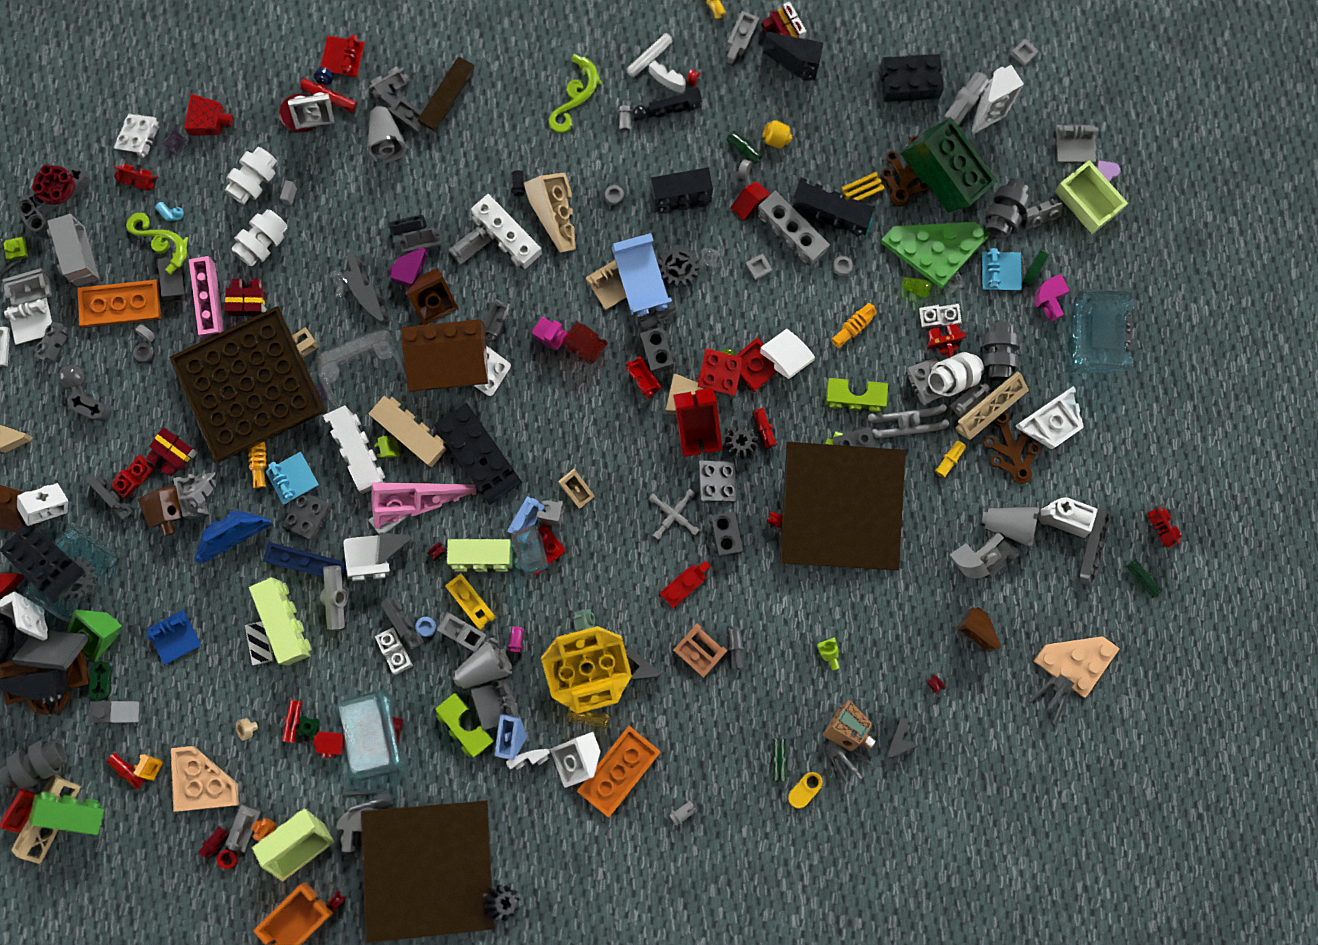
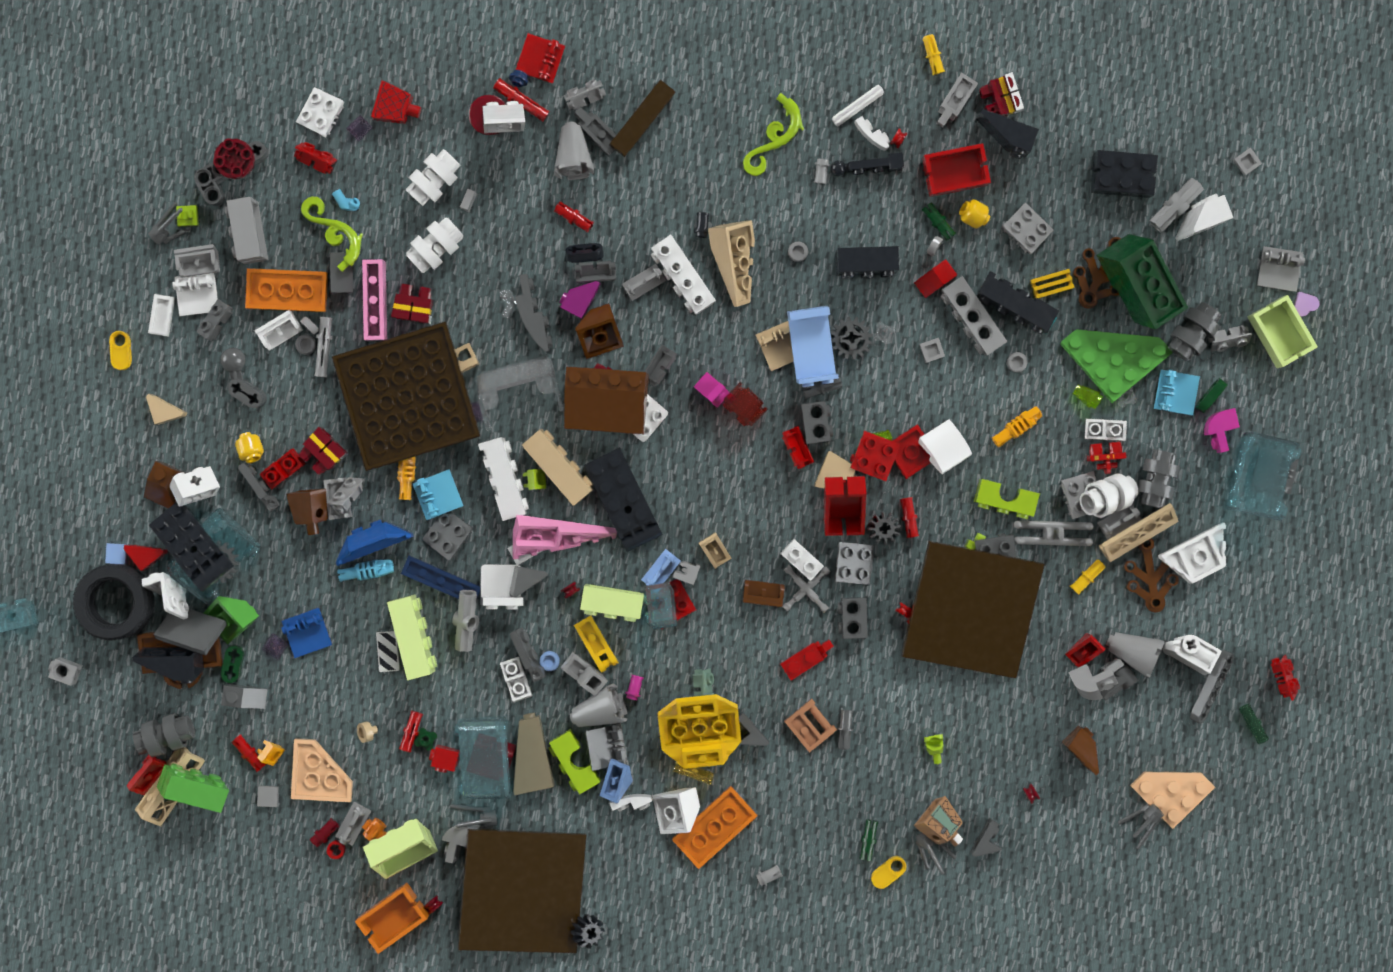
camera: 10 degrees right, 10 degrees up
none -> yellow head [235,432,264,463]
none -> white hinge [255,310,303,351]
none -> light grey tile [257,786,279,807]
none -> clear purple slope [262,633,289,660]
none -> light grey pin [314,317,333,377]
none -> medium azure hinge [337,560,394,582]
none -> dark tan slope [514,713,555,795]
none -> red pin [554,201,594,233]
none -> reddish brown hinge [742,580,785,607]
none -> white brick [780,539,824,581]
none -> red piece [922,143,991,197]
none -> light grey hinge [1002,202,1053,254]
none -> red slope [1065,633,1105,668]

